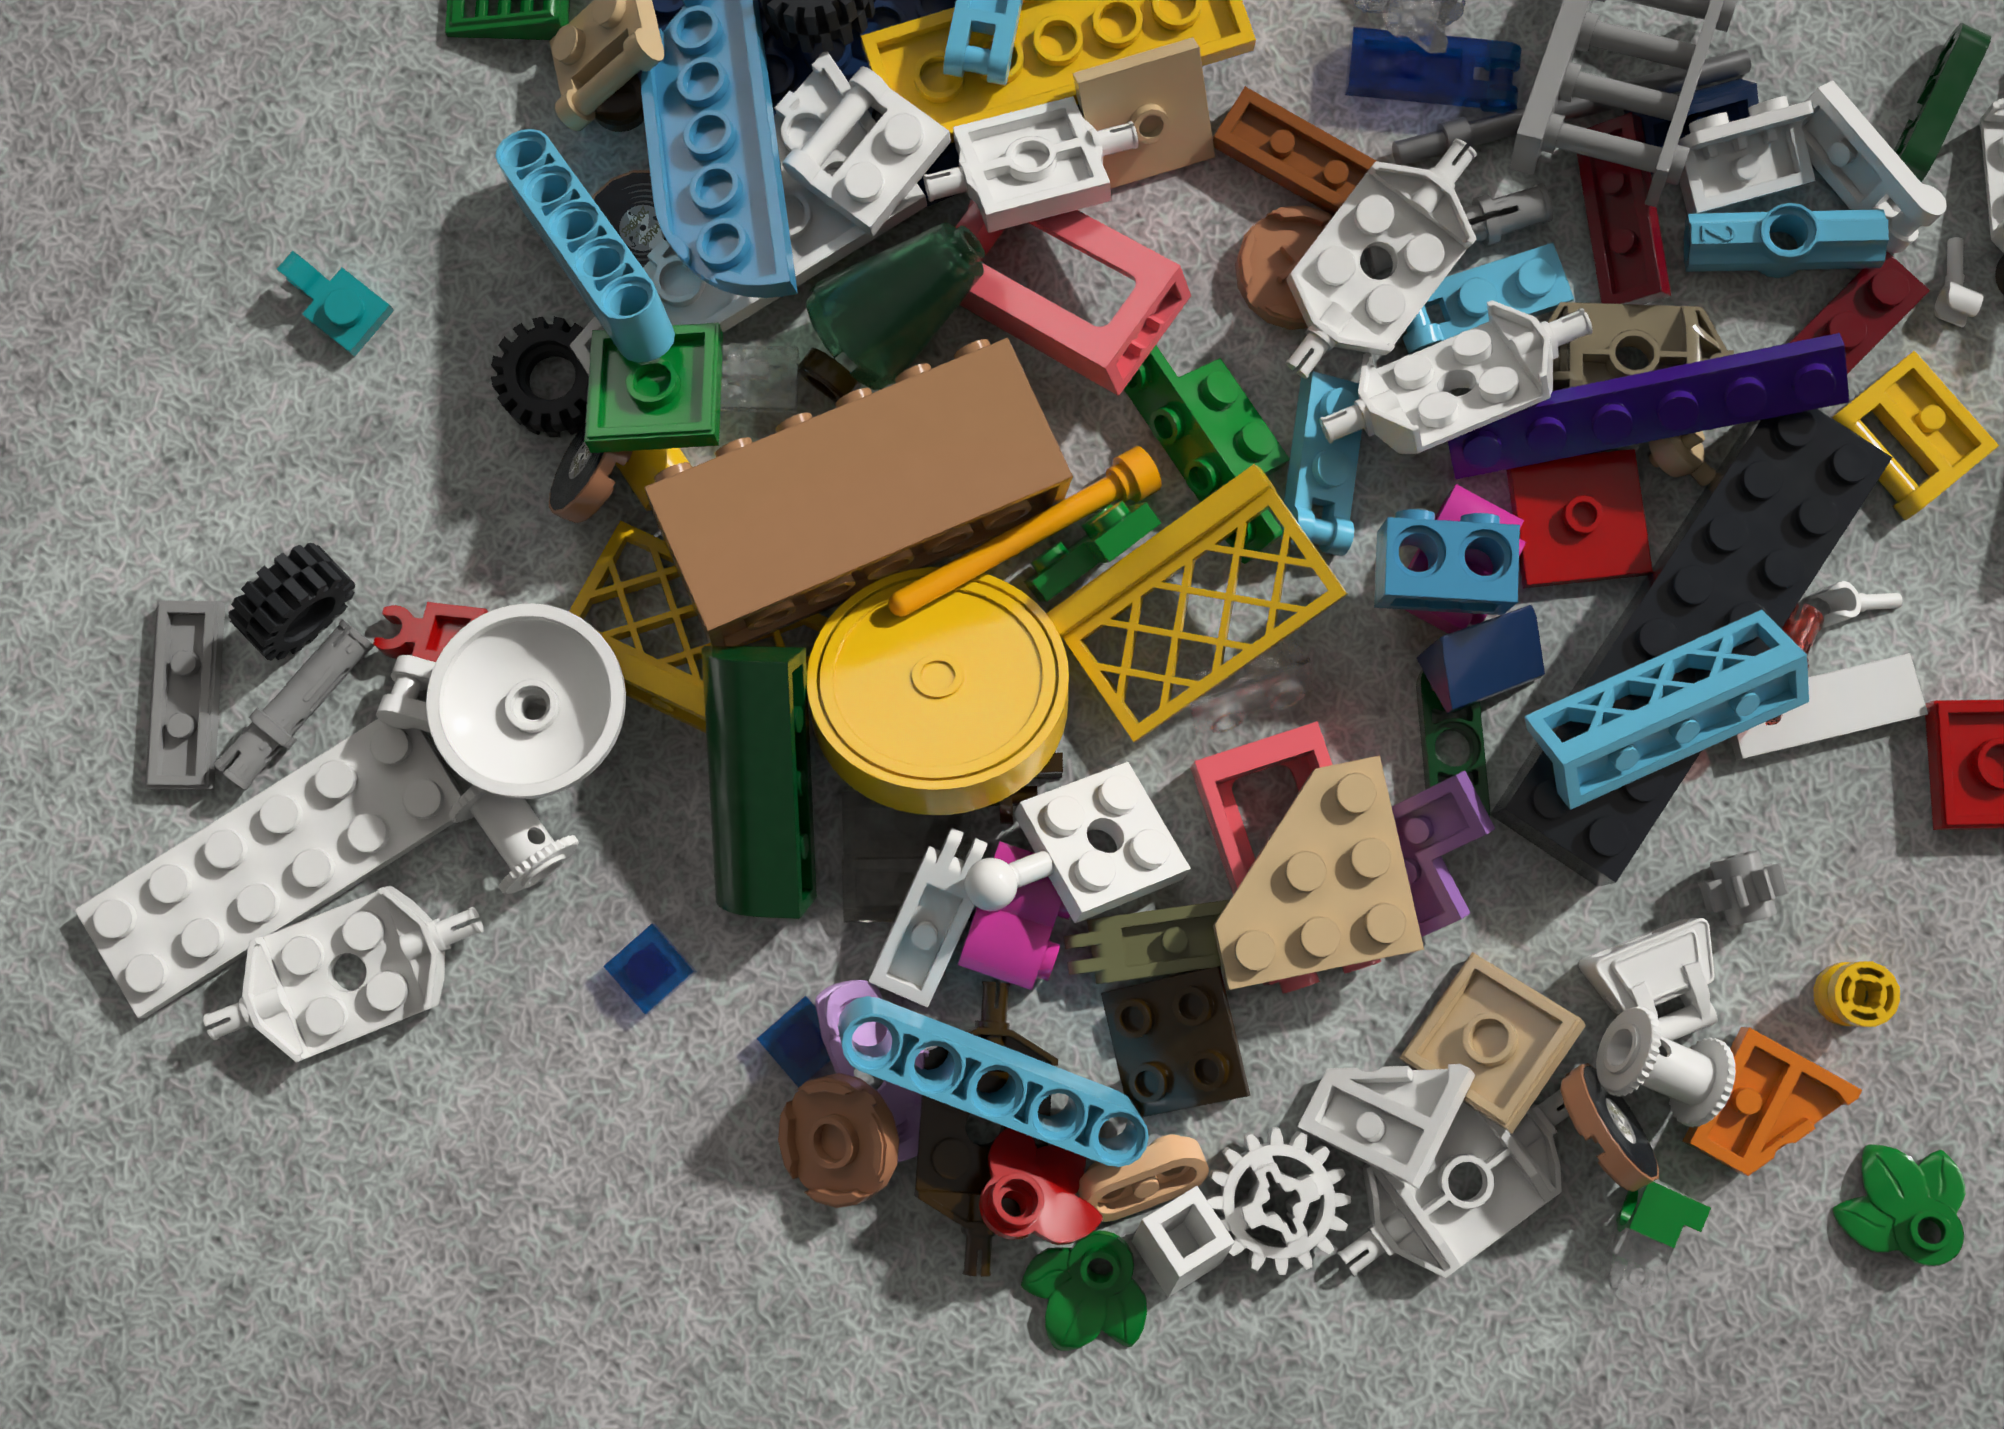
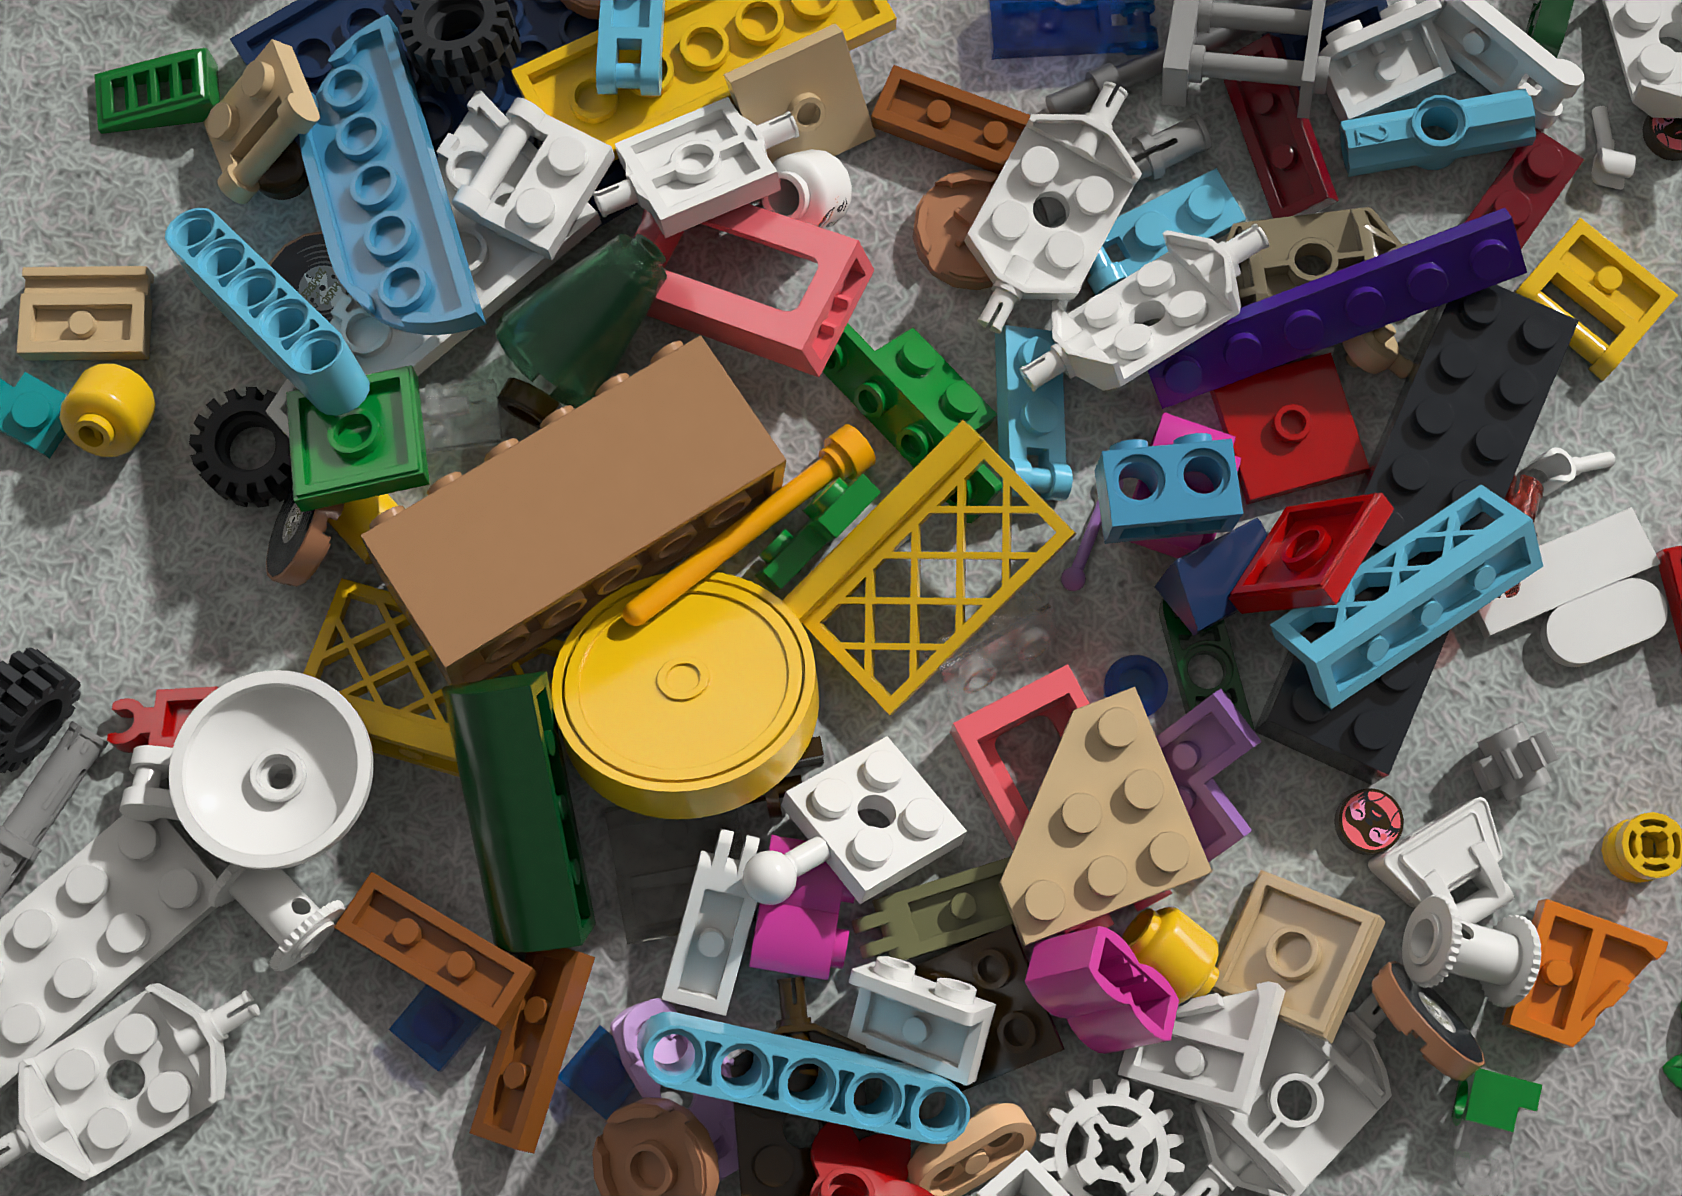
camera: 15 degrees left, 5 degrees down
none -> tan plate [17,266,154,361]
none -> yellow head [59,364,156,457]
none -> dark orange plate [334,871,538,1031]
none -> dark orange plate [469,948,595,1154]
none -> white head [761,149,852,228]
none -> white bracket [847,956,996,1086]
none -> dark pink brick [1025,926,1179,1054]
none -> medium lavender hinge [1061,479,1124,591]
none -> clear blue plate [1103,655,1168,717]
none -> yellow head [1121,906,1219,1005]
none -> red plate [1229,493,1394,614]
none -> tile [1334,788,1404,855]
none -> white tile [1540,578,1667,667]

